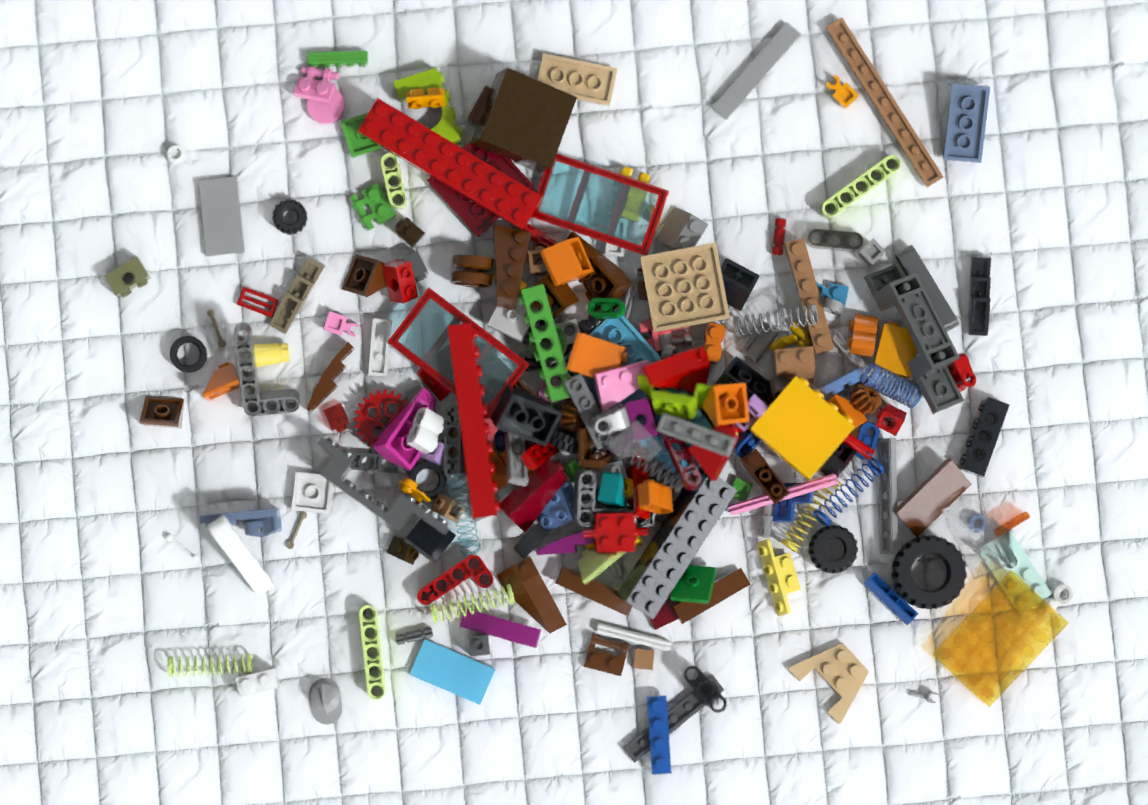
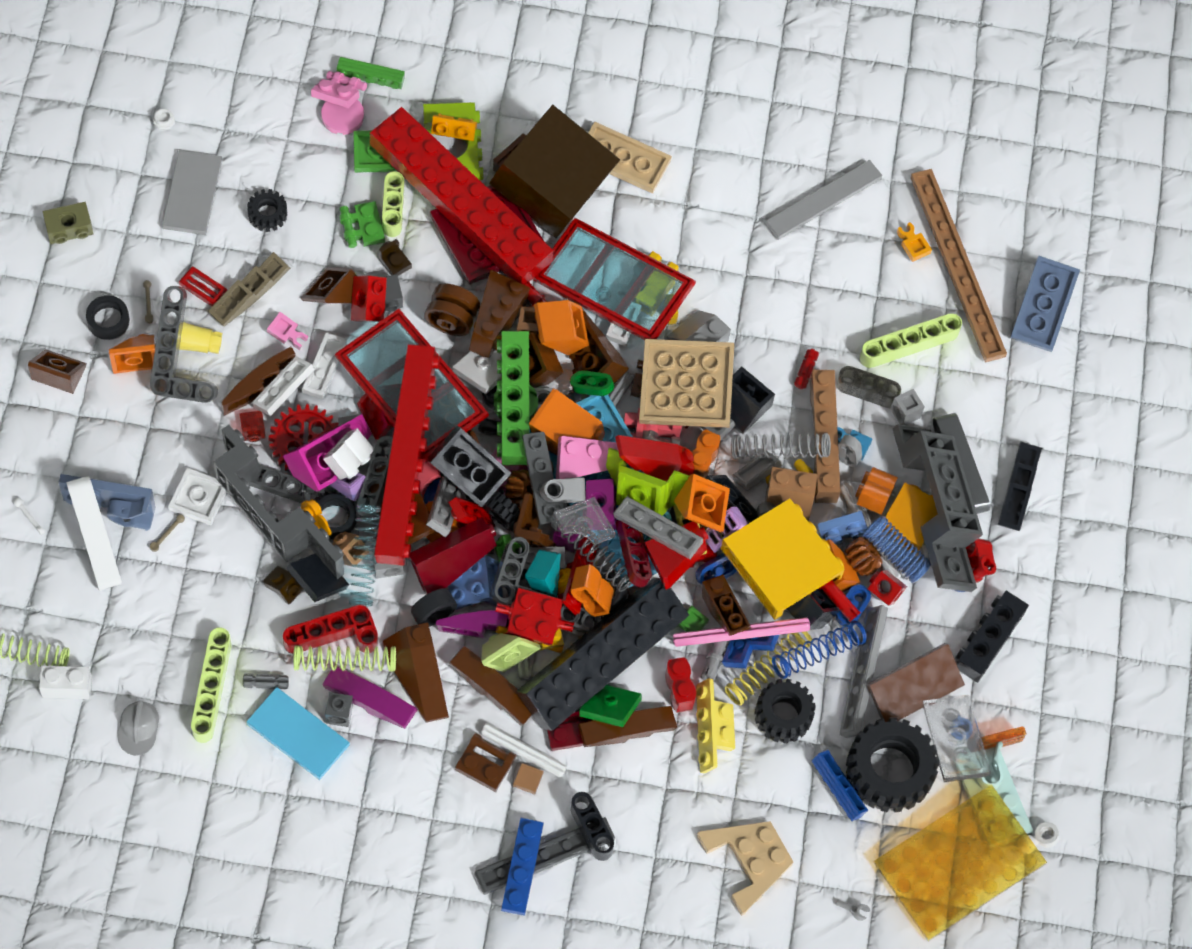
camera: 10 degrees right, 20 degrees down
none -> white plate [252,356,314,416]
none -> red brick [665,657,696,713]

